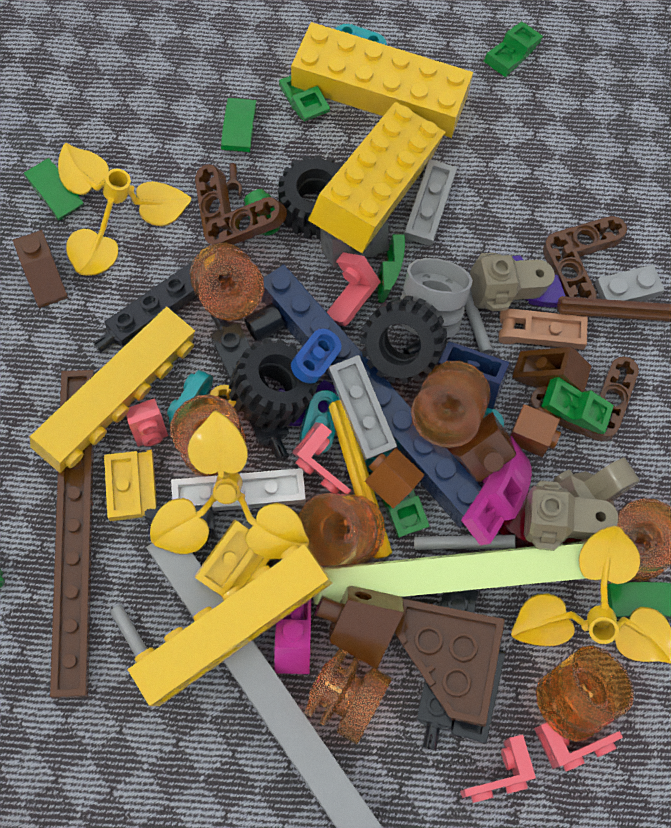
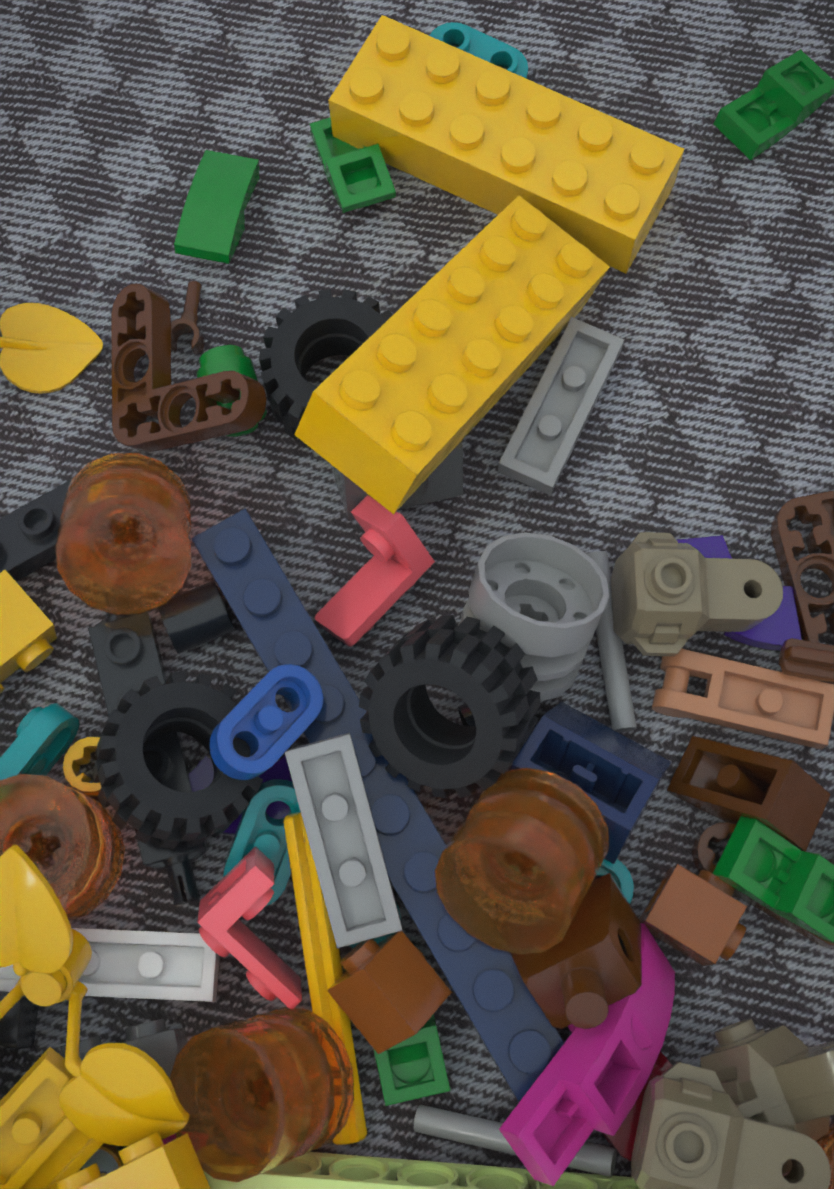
camera: 15 degrees right, 5 degrees up
green slope [377,234,405,303] -> none

